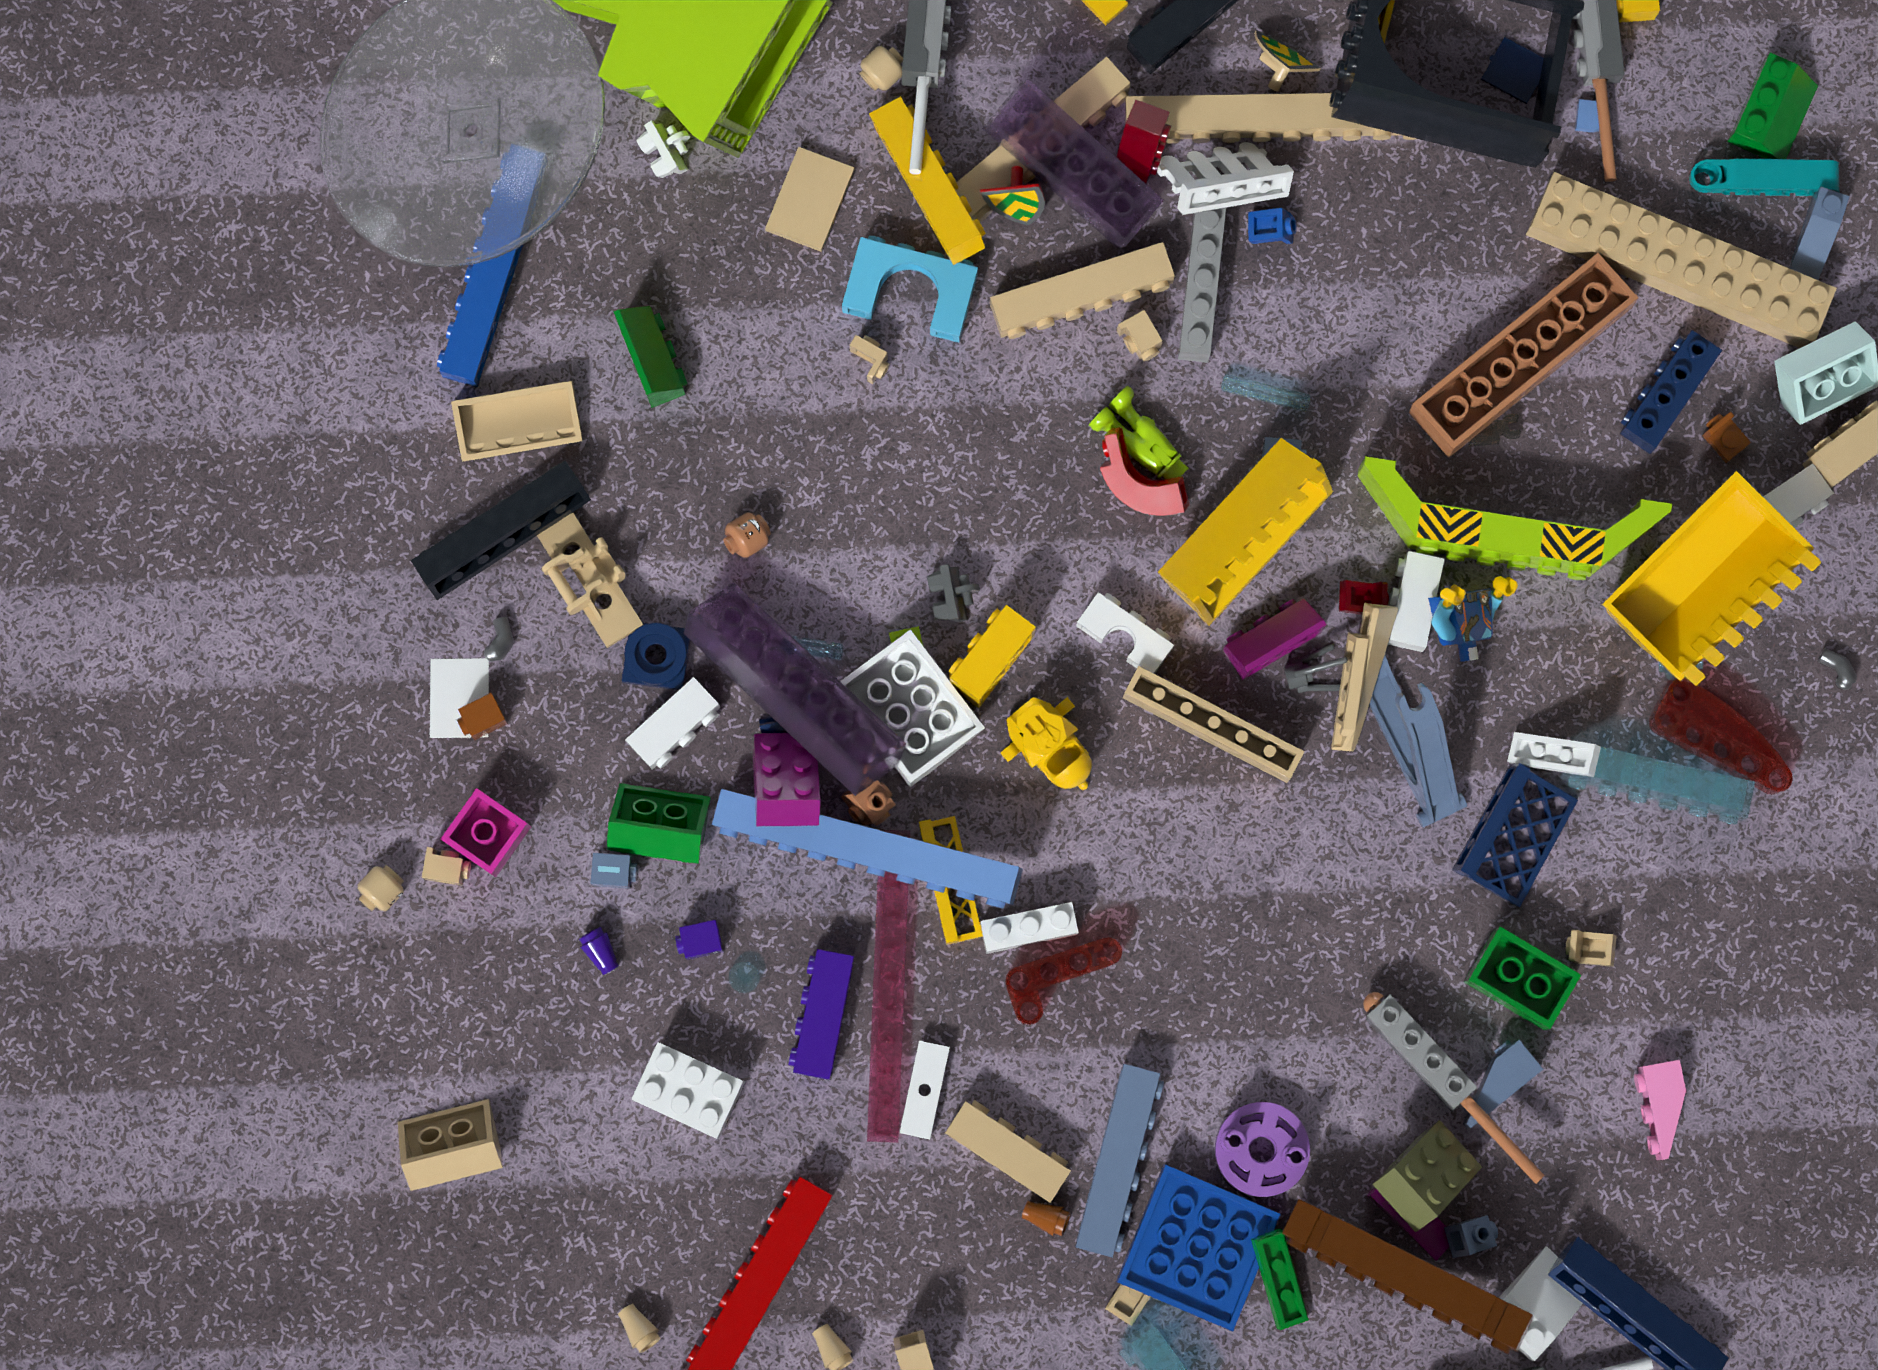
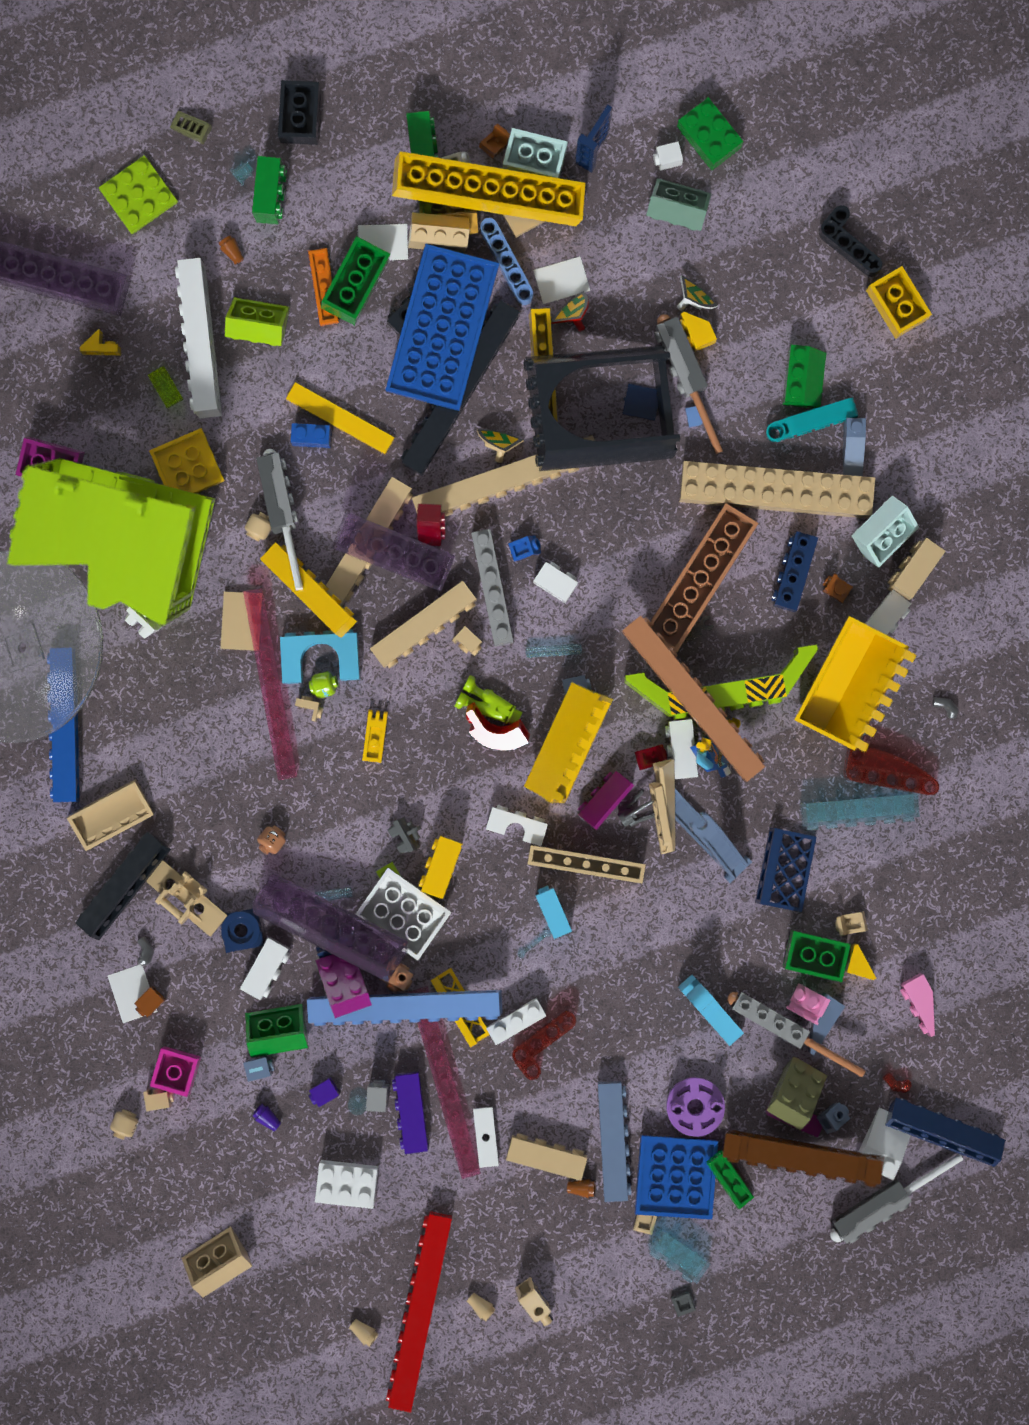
camera: 15 degrees left, 5 degrees up
green slope [613,306,688,408] -> none
shield [980,166,1045,225] -> none
yellow helmet [1001,697,1093,790] -> none
white fence [1157,142,1294,215] -> none
white plate [1507,732,1601,777] -> none
none -> clear pink plate [243,588,297,780]
none -> lime head [309,671,339,699]
none -> yellow hinge [362,709,388,763]
none -> light grey brick [366,1080,389,1112]
none -> clear light blue hinge [518,930,551,958]
none -> white brick [533,562,578,603]
none -> medium azure window [535,886,572,939]
none -> nougat brick [622,615,765,782]
none -> medium azure beam [678,975,744,1046]
none -> bright pink plate [786,983,831,1025]
none -> yellow slope [845,943,876,980]
none -> clear red arm [882,1072,912,1093]

